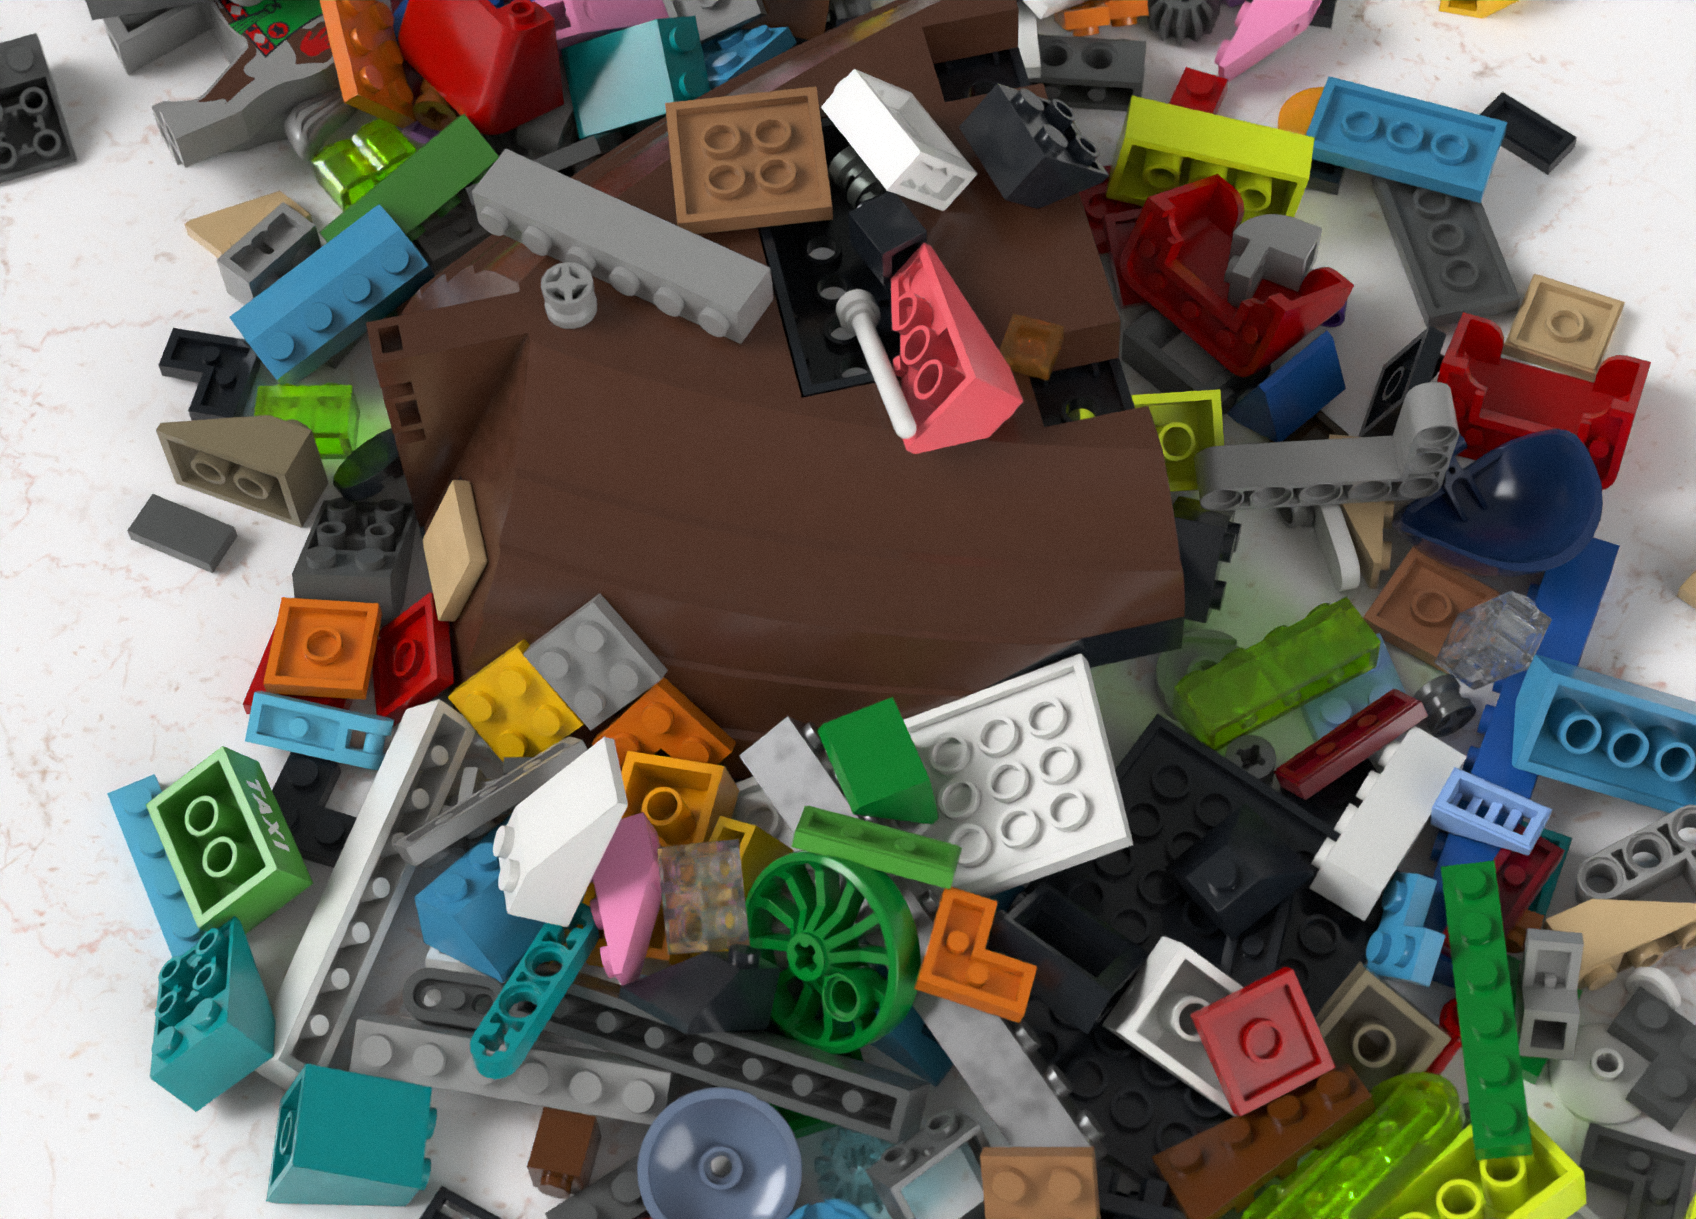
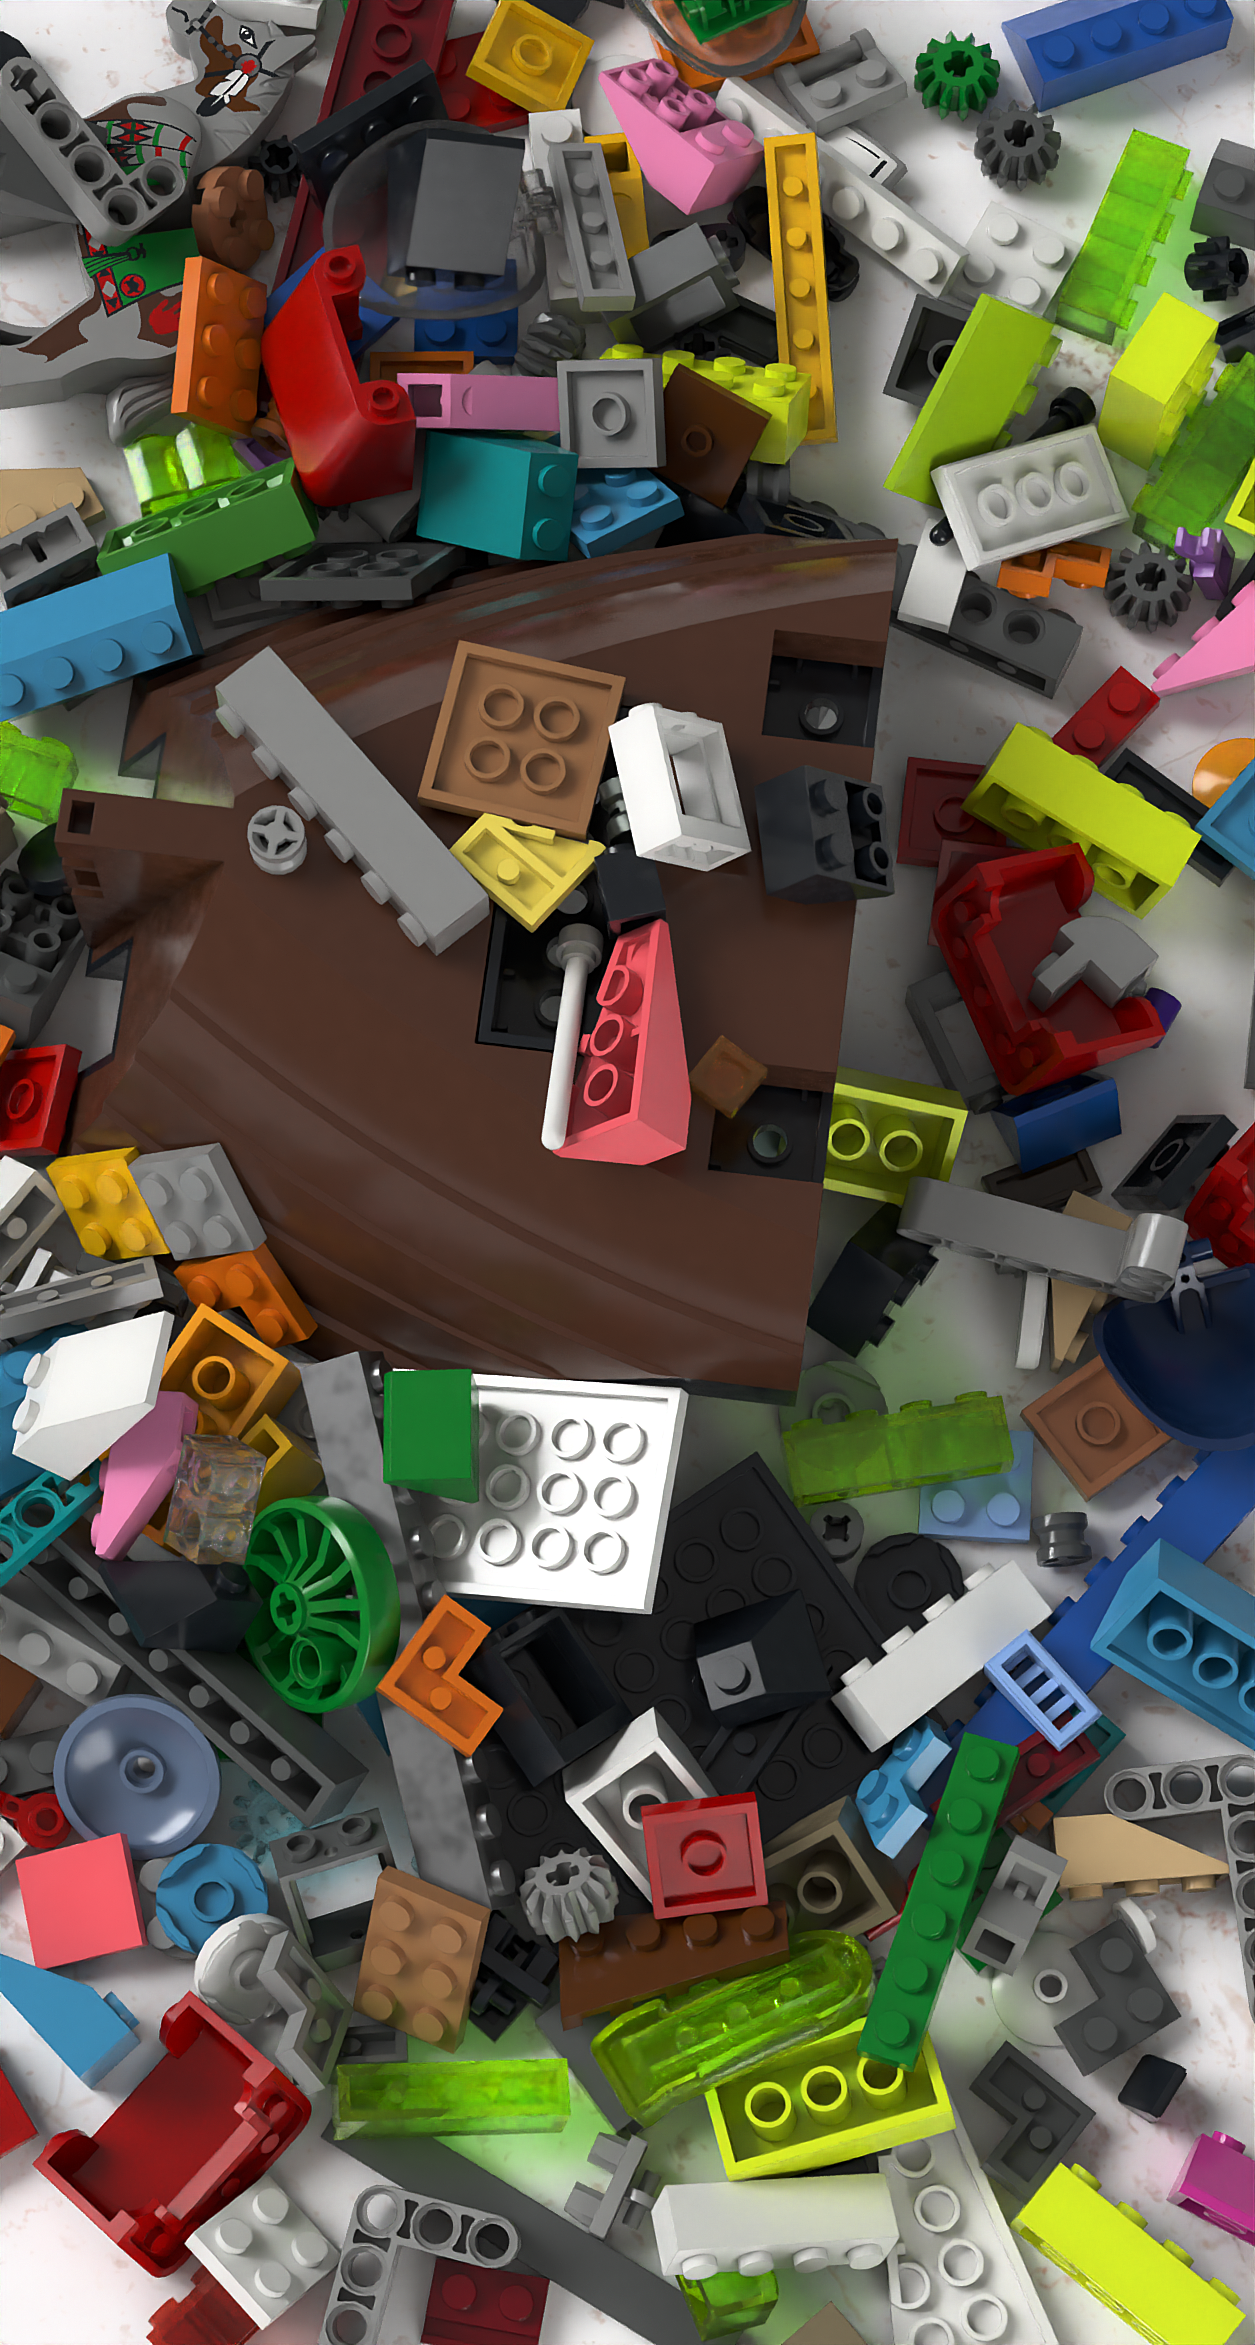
camera: 15 degrees right, 15 degrees up
tan tile [422,480,488,622] -> none
bright green tile [791,805,962,889] -> none
dark red tile [1274,688,1428,800] -> none
clear brick [1434,591,1552,690] -> none
none -> light yellow wing [449,813,606,933]
none -> light grey gear [519,1847,619,1943]

